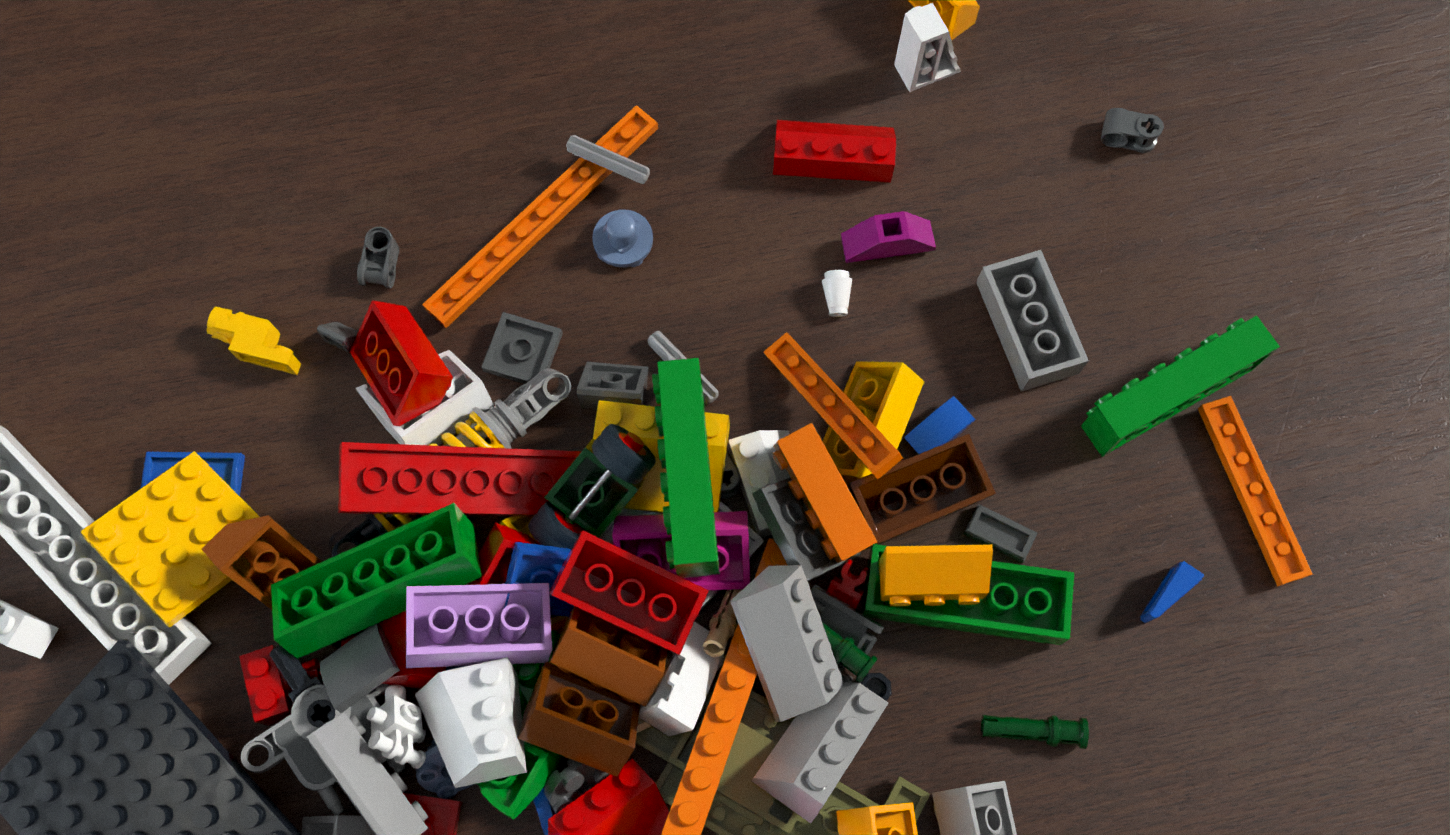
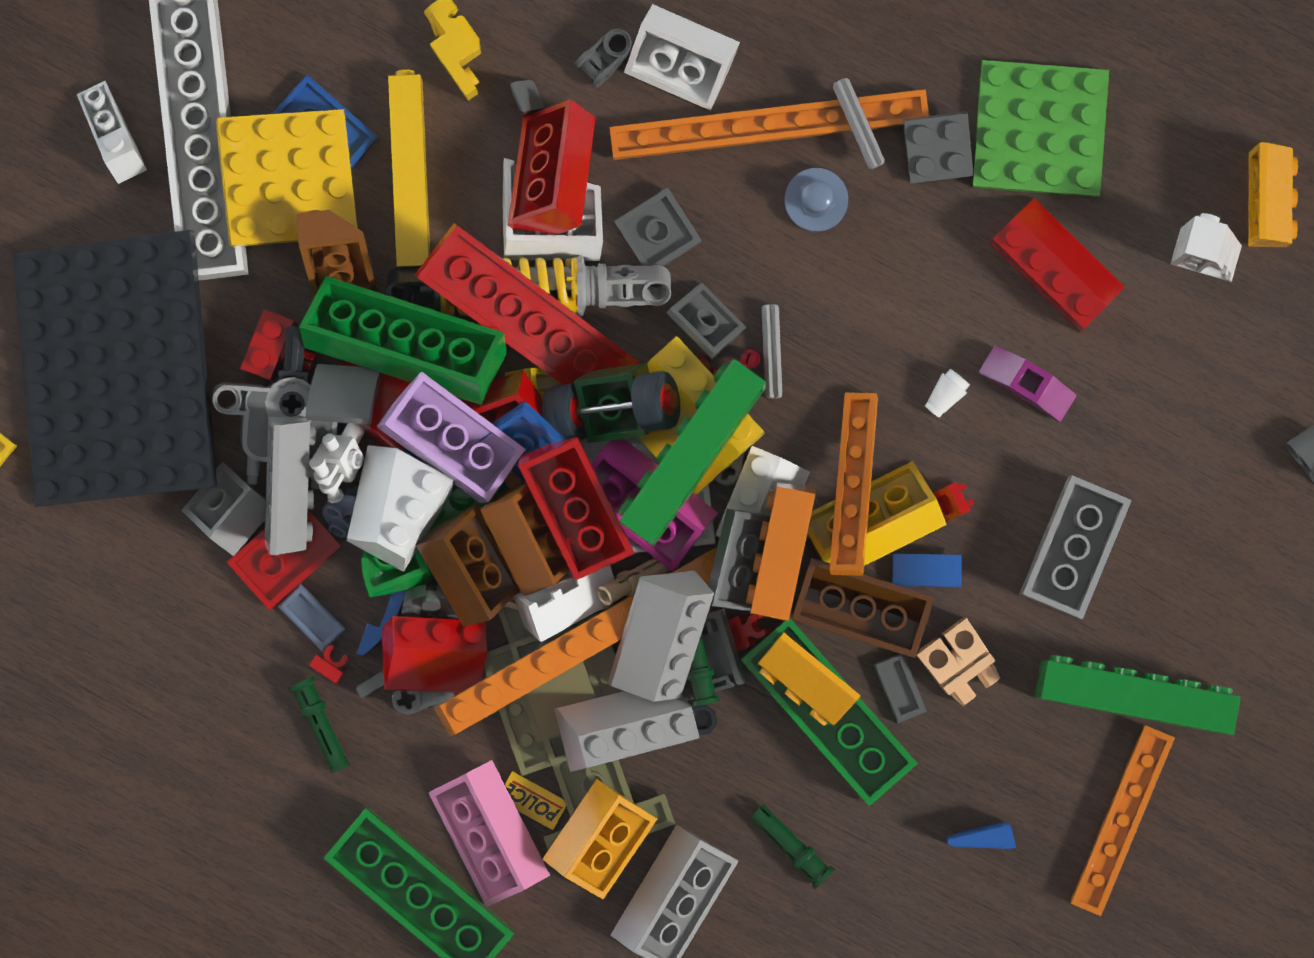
camera: 45 degrees right, 15 degrees up
none -> yellow brick [388,70,430,268]
none -> white slope [624,4,740,111]
none -> dark grey plate [903,111,973,184]
none -> light nougat hips [916,617,1000,706]
none -> red tile [933,482,974,522]
none -> bright green plate [972,60,1109,198]

